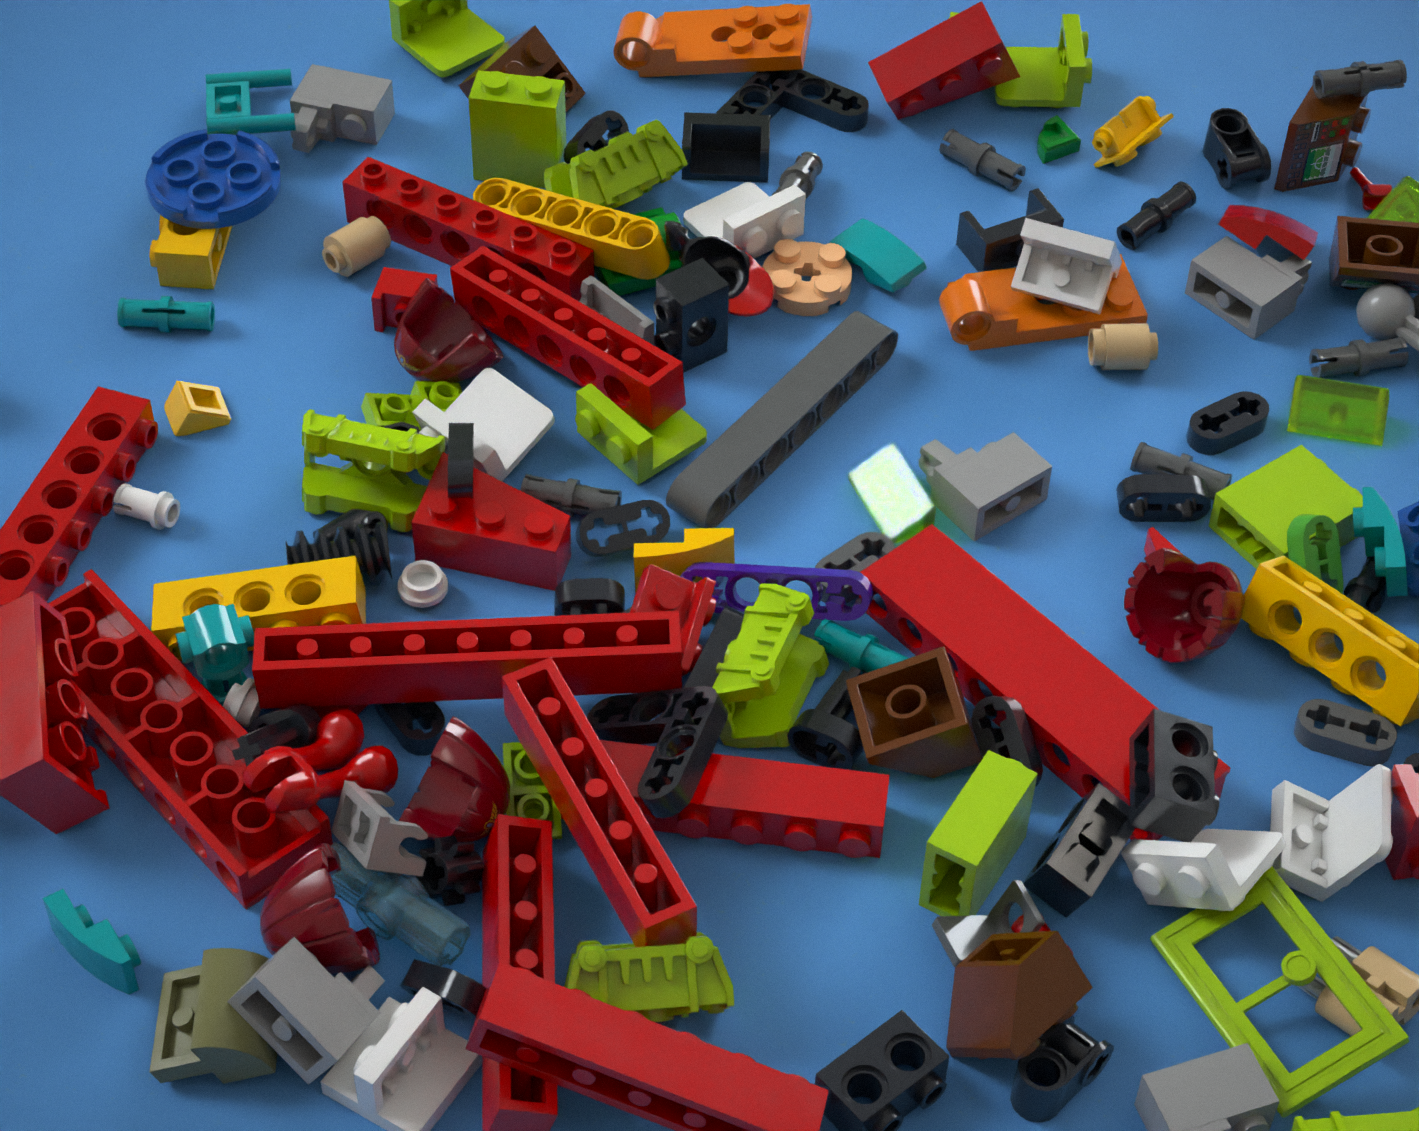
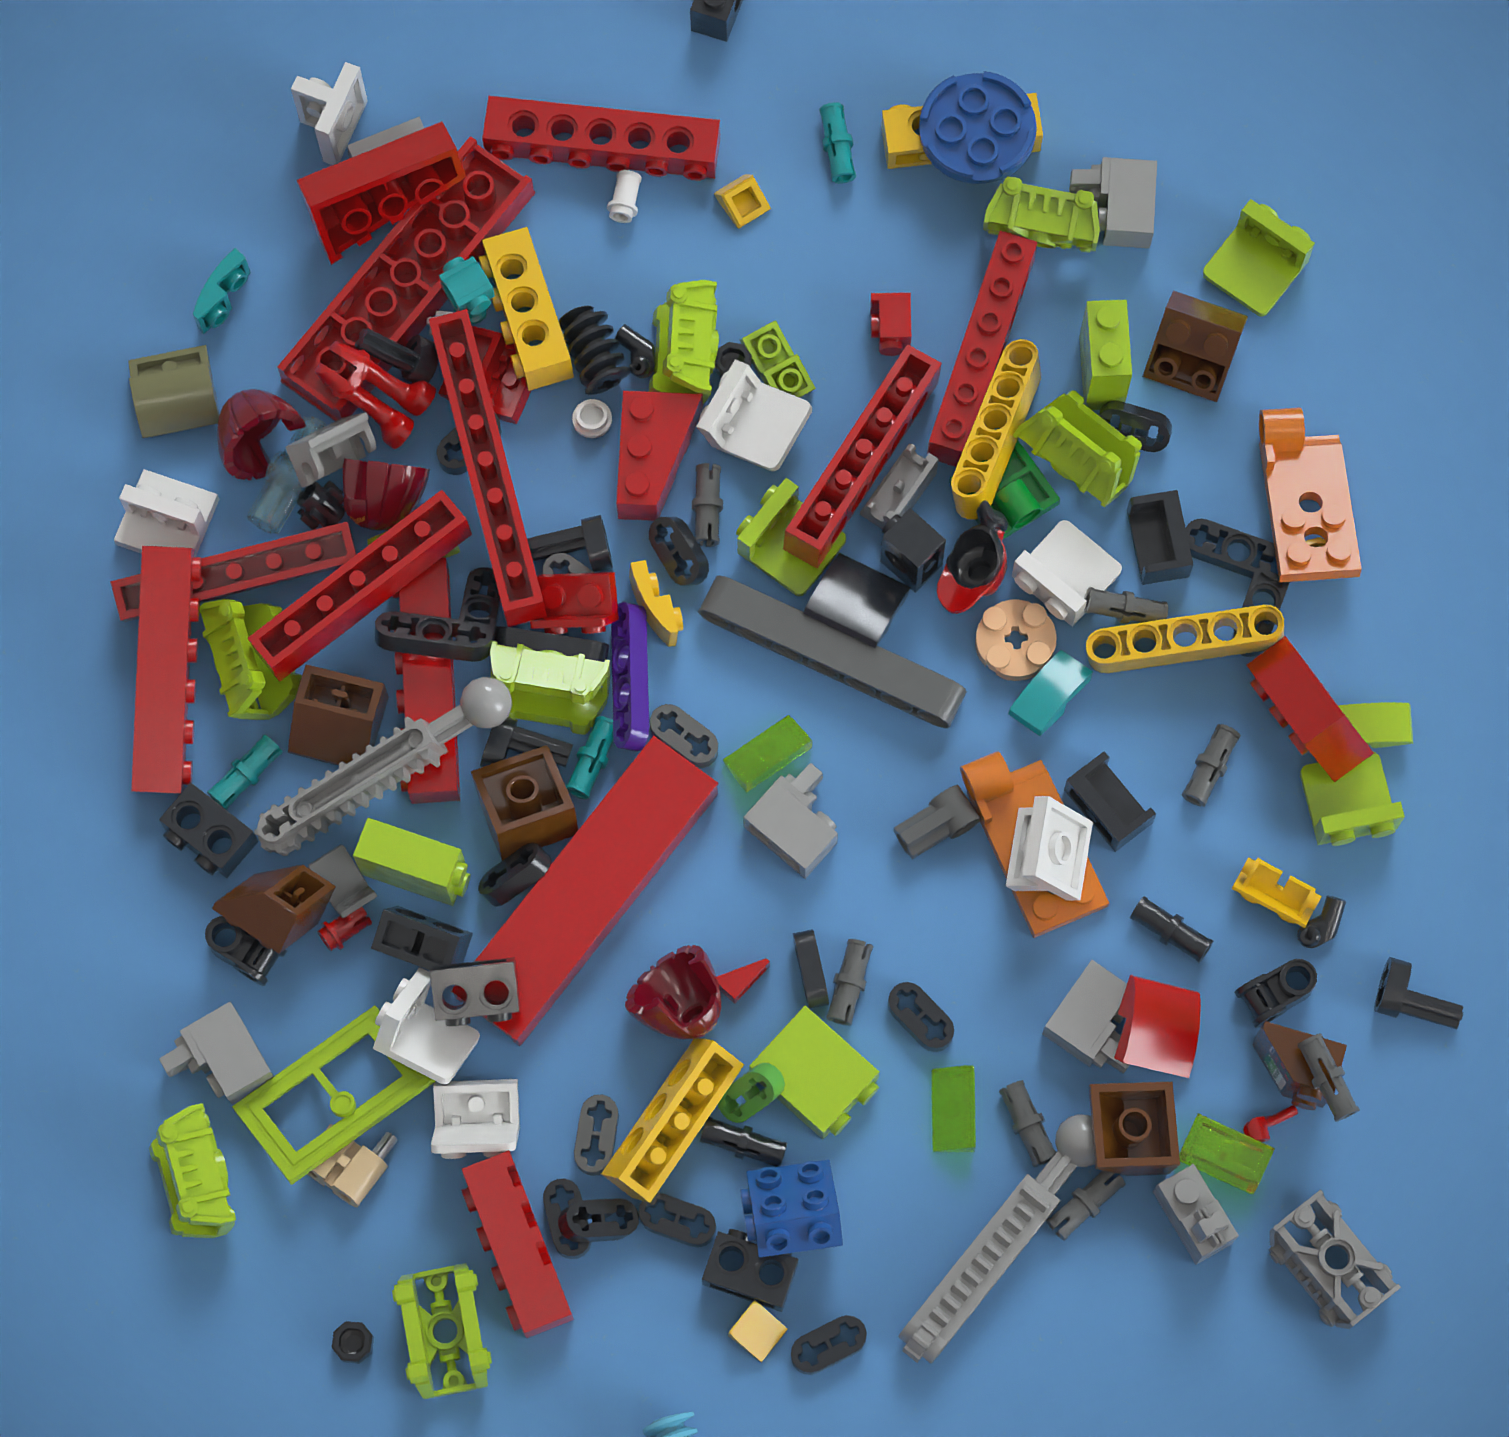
camera: 80 degrees right, 25 degrees up
teal plate [205,69,296,135] -> none
light grey hinge [227,937,385,1085] -> none
tan brick [322,216,391,277] -> none
dark red hair [394,278,504,383] -> none
black beam [400,959,487,1019] -> none
black beam [448,423,474,498] -> none
green tile [1037,115,1081,164] -> none
tan brick [1088,323,1158,370] -> none
teal slope [1353,487,1408,597] -> none
none -> teal pin [207,734,283,810]
none -> light grey gear [254,677,512,856]
none -> reddish brown slope [288,664,389,766]
none -> black slope [803,553,911,648]
none -> dark grey piece [893,785,981,859]
none -> lime piece [983,176,1100,253]
none -> yellow beam [1086,605,1284,673]
none -> black arm [1297,895,1346,948]
none -> black piece [1374,957,1464,1029]

